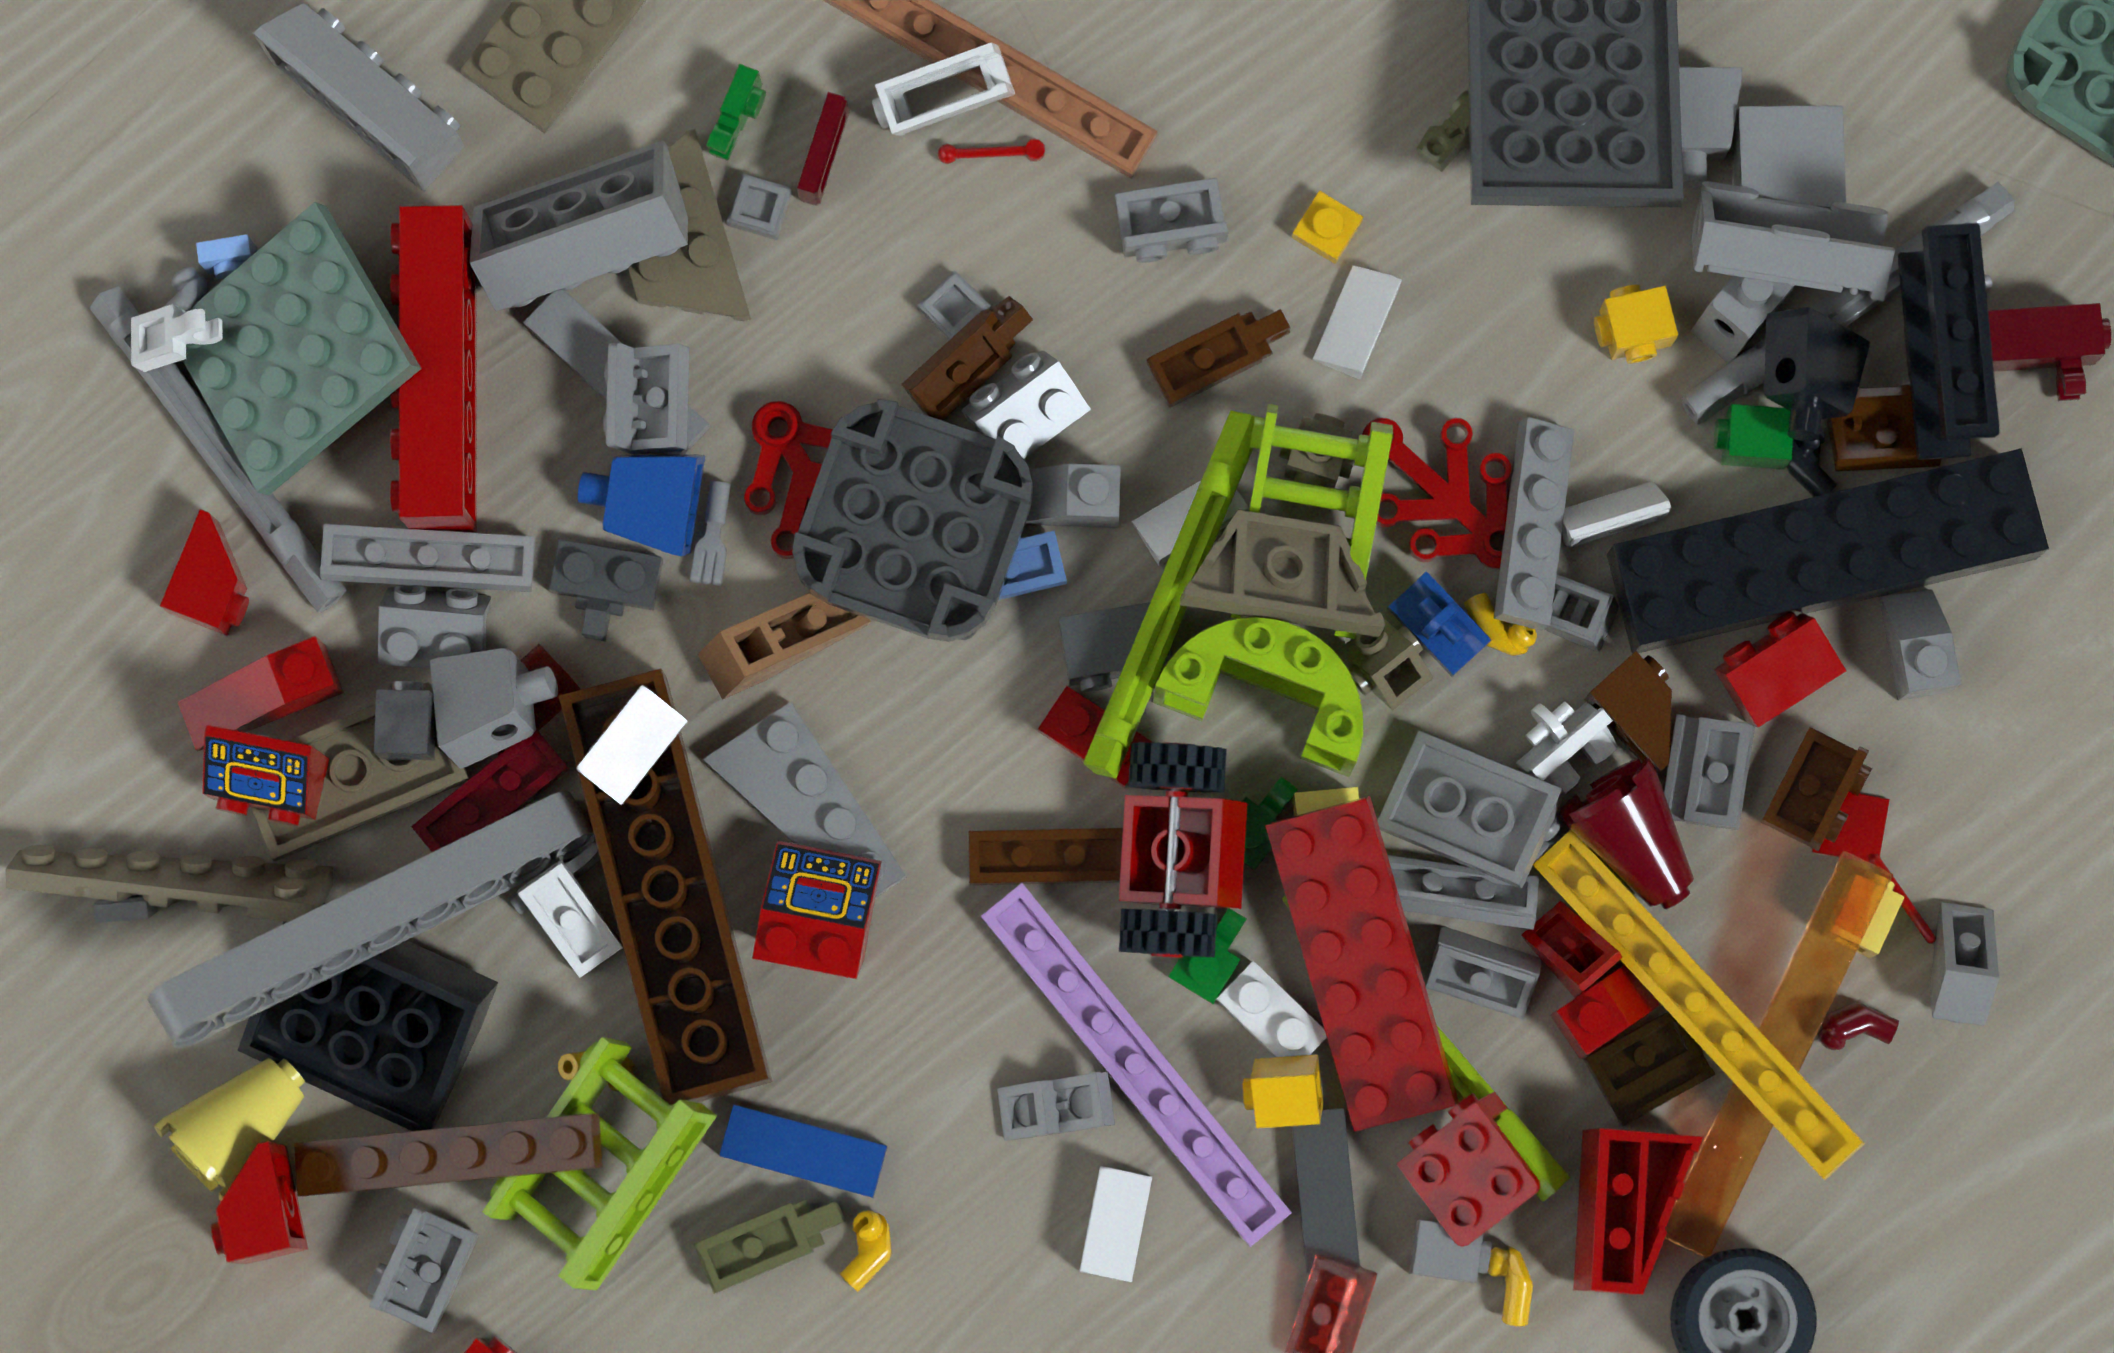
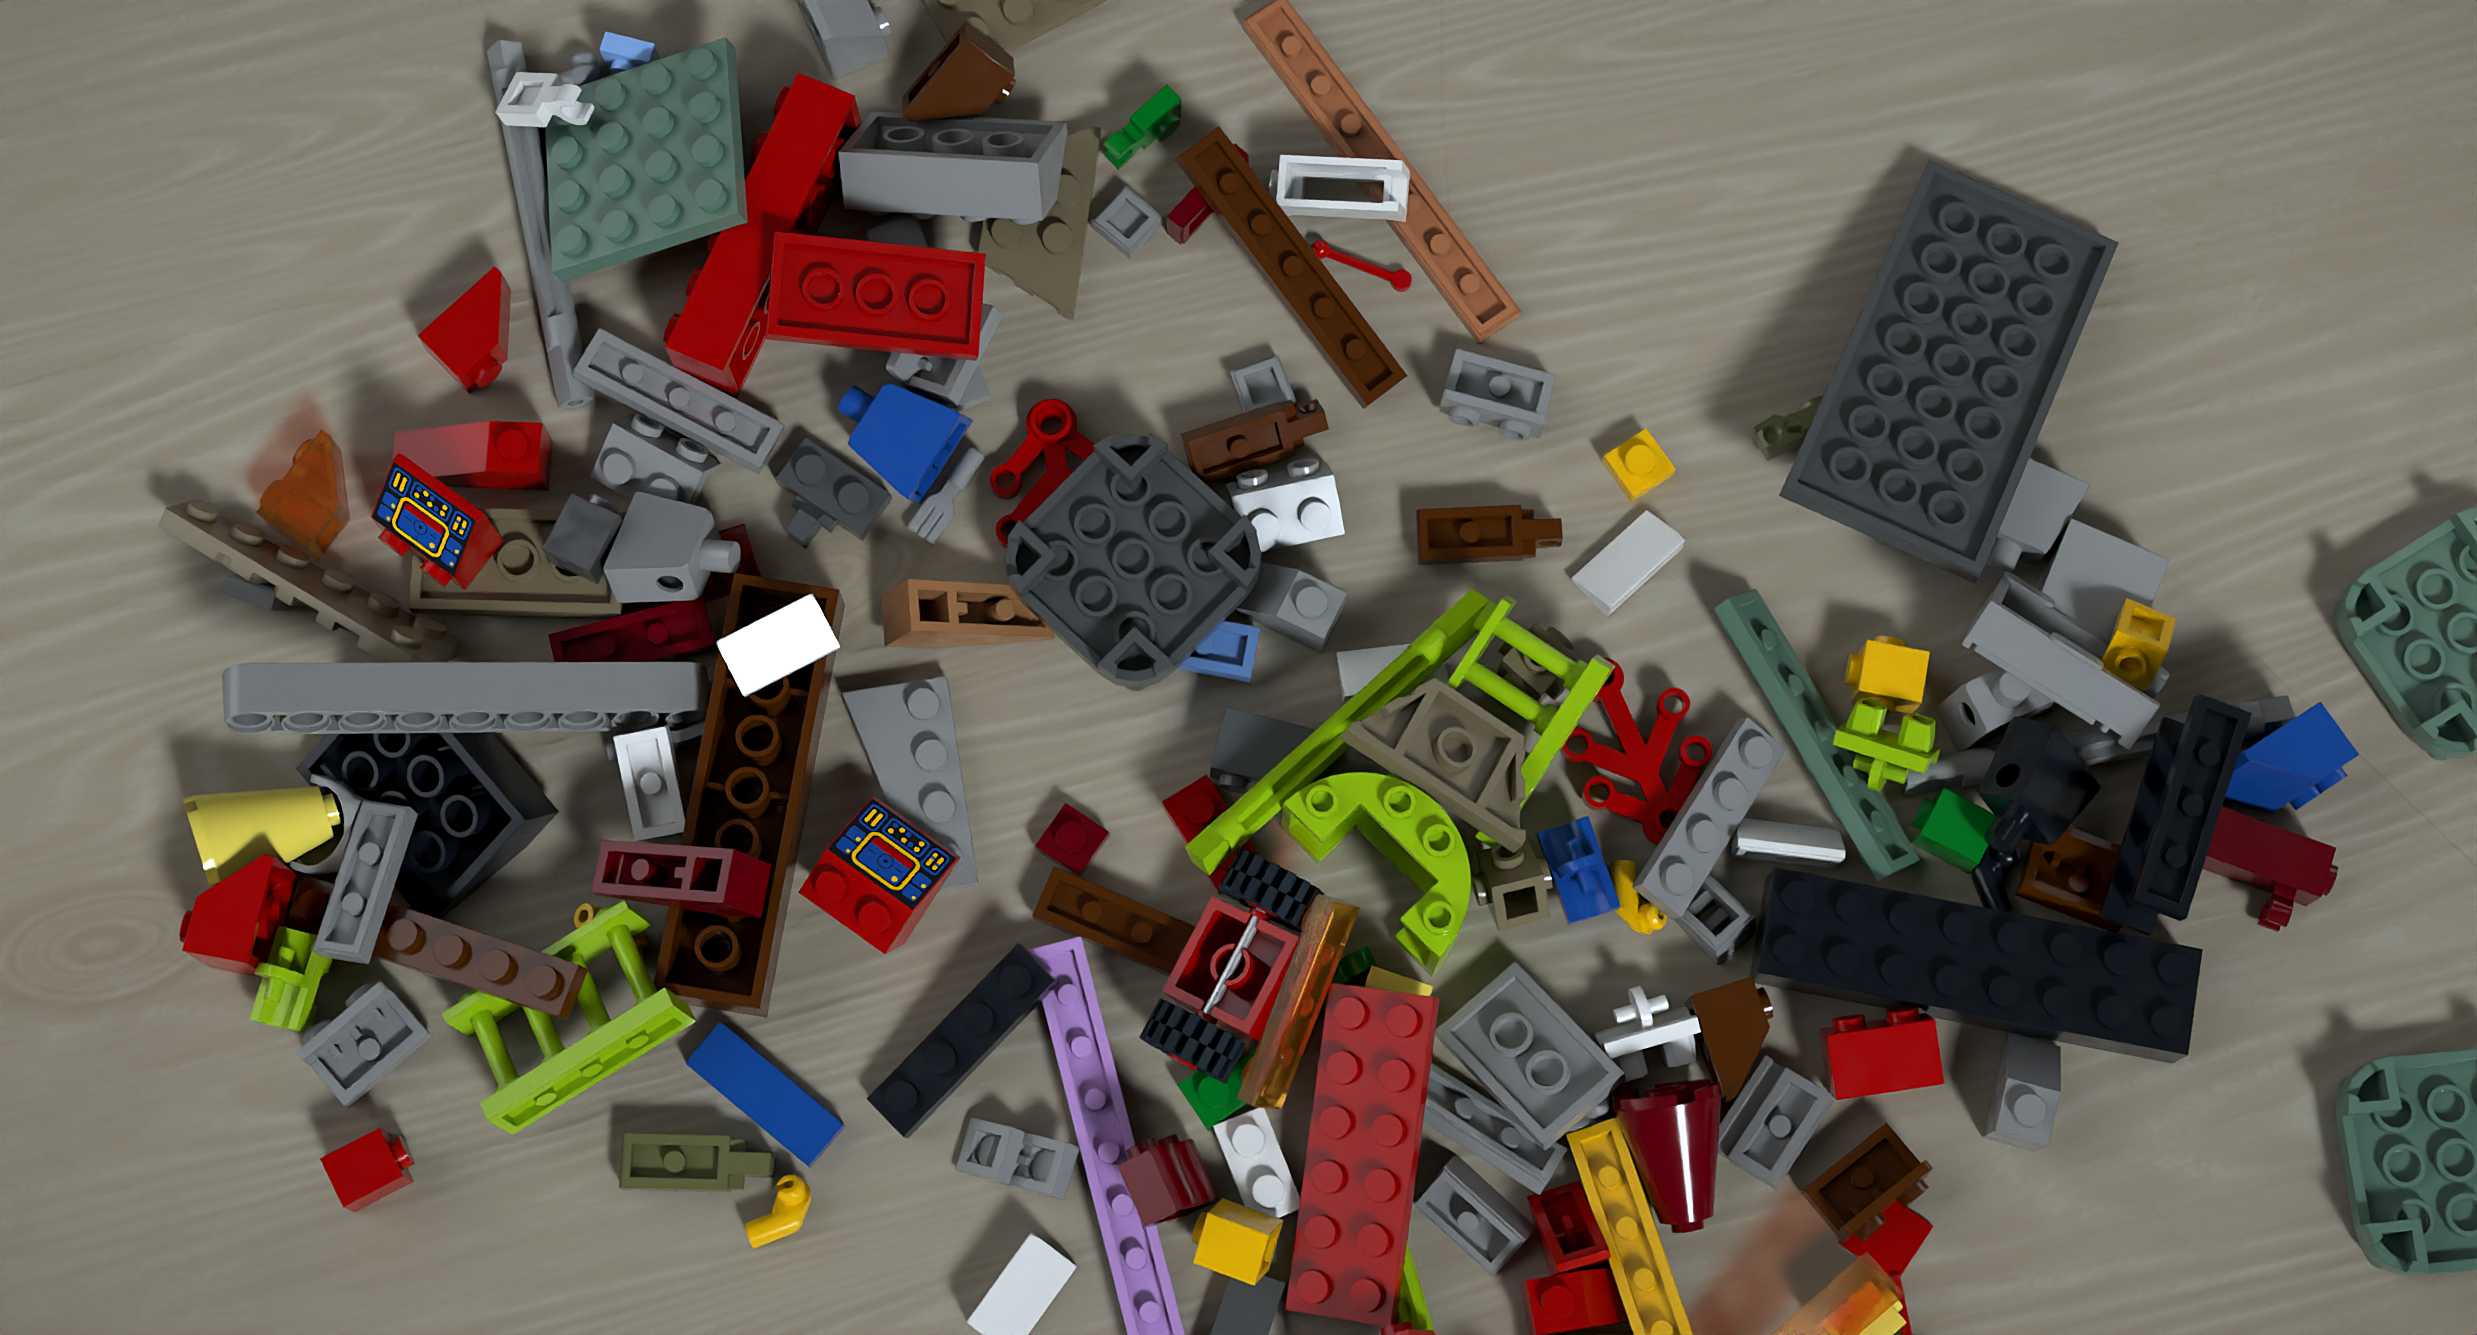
camera: 20 degrees right, 5 degrees down
none -> lime hips [249,926,333,1033]
none -> clear orange slope [256,429,350,561]
none -> light grey cap [287,774,370,875]
none -> light grey tile [312,800,418,964]
none -> dark red slope [591,840,771,918]
none -> red plate [765,231,986,361]
none -> black plate [867,943,1059,1138]
none -> reddish brown slope [902,21,1016,121]
none -> dark red plate [1035,802,1110,878]
none -> dark red brick [1117,1134,1220,1228]
none -> reddish brown plate [1175,127,1408,409]
none -> clear orange plate [1237,894,1360,1110]
none -> sand green plate [1714,589,1920,882]
none -> lime hips [1832,697,1941,792]
none -> yellow bracket [2101,598,2177,691]
none -> blue slope [2224,701,2359,814]

